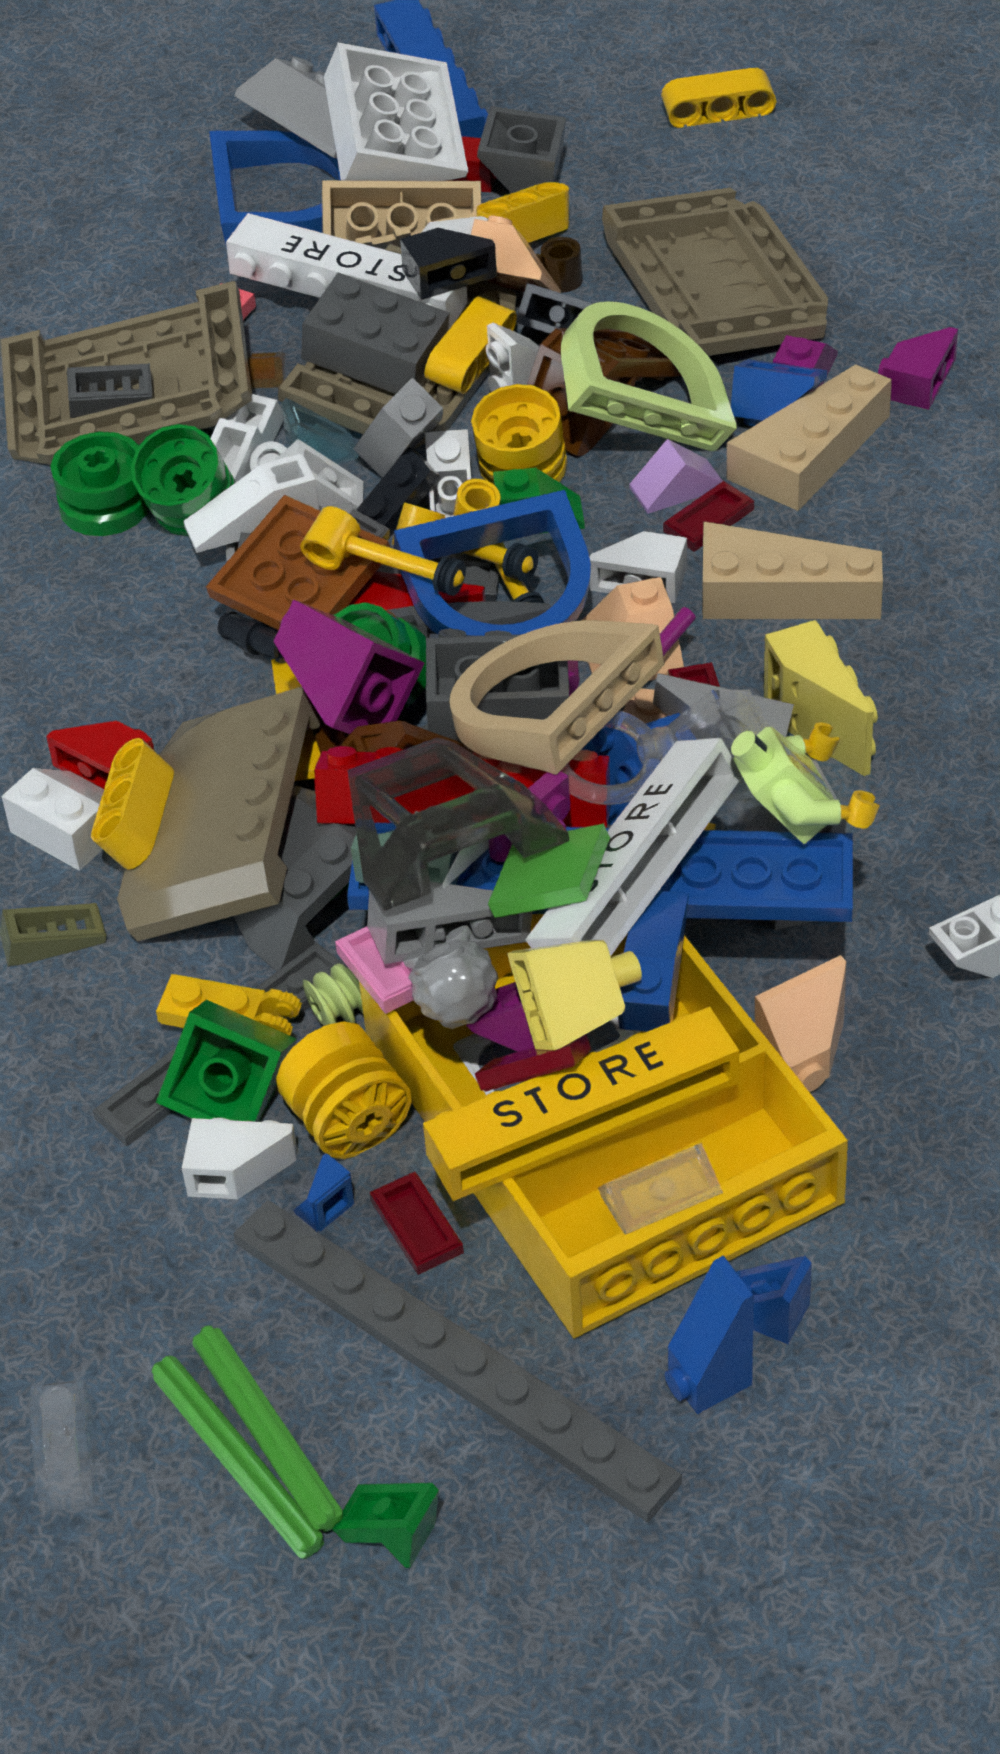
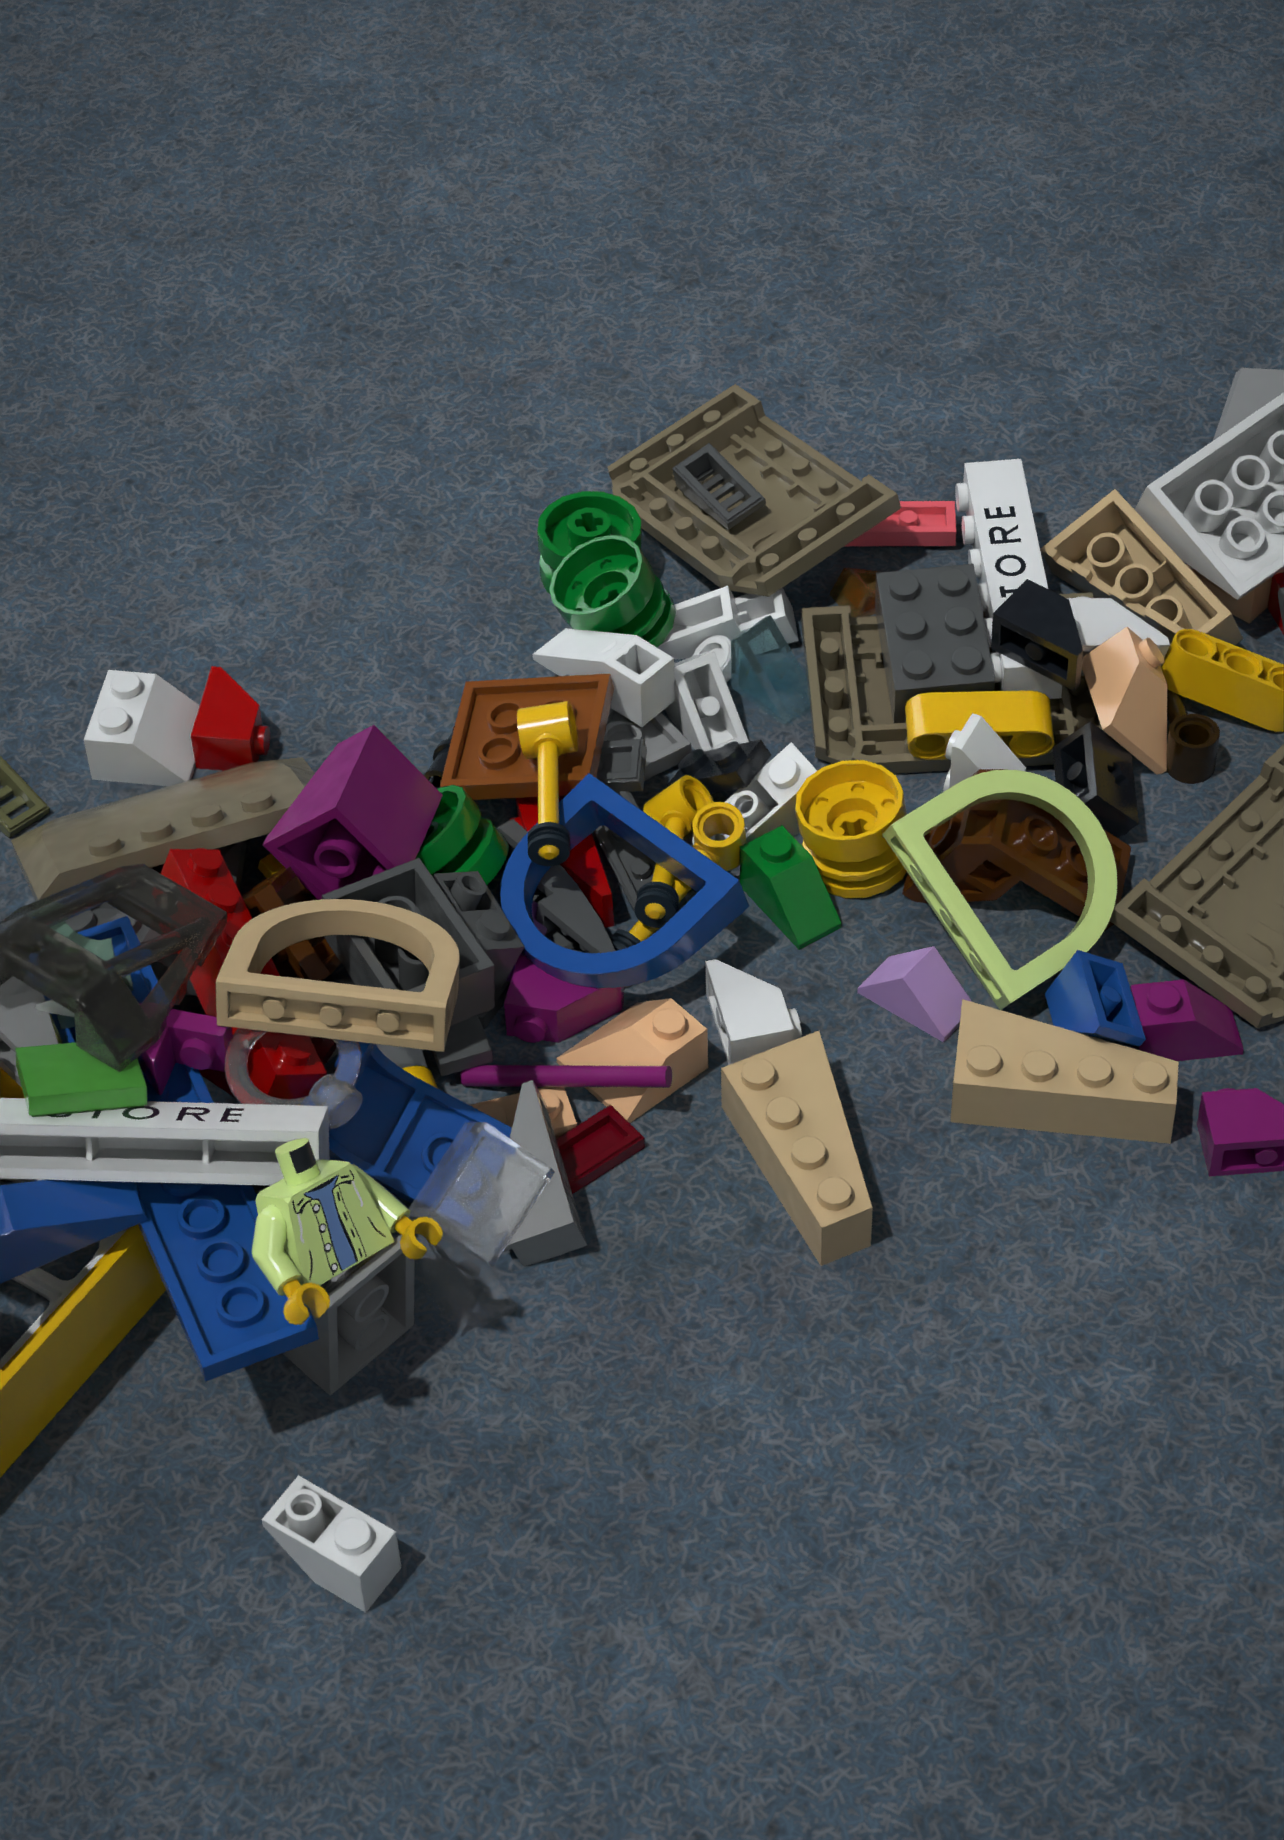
camera: 60 degrees right, 0 degrees up
yellow beam [91,738,174,870] -> none
blue window [209,131,341,249] -> none
light grey slope [353,378,443,478] -> none
dark red tile [663,481,754,552] -> none
light nougat slope [755,955,846,1092] -> none
light yellow slope [764,620,878,776] -> none

